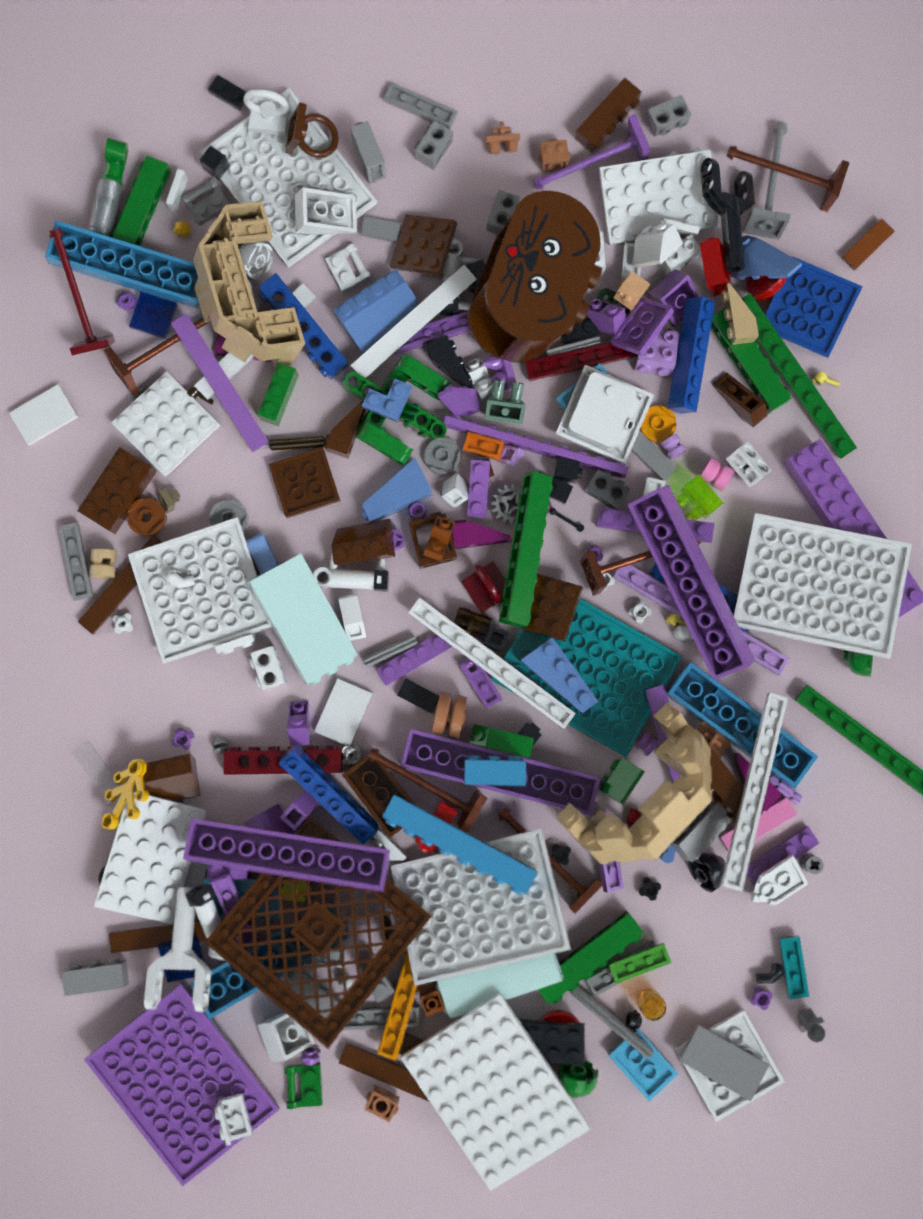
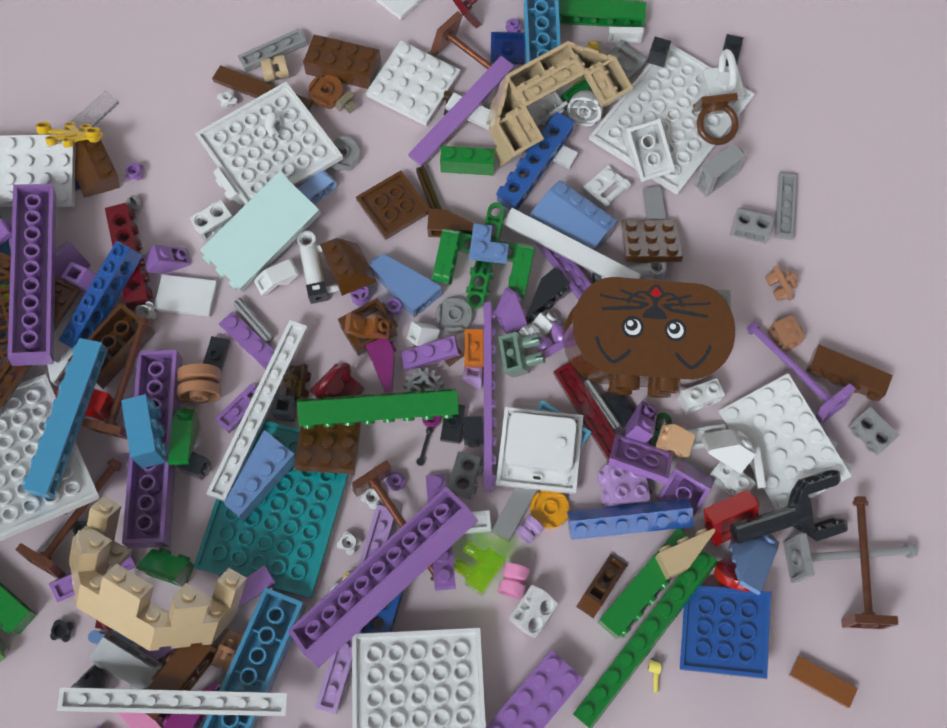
camera: 75 degrees right, 15 degrees down
medium lavender wheel [635,732,659,756] -> none

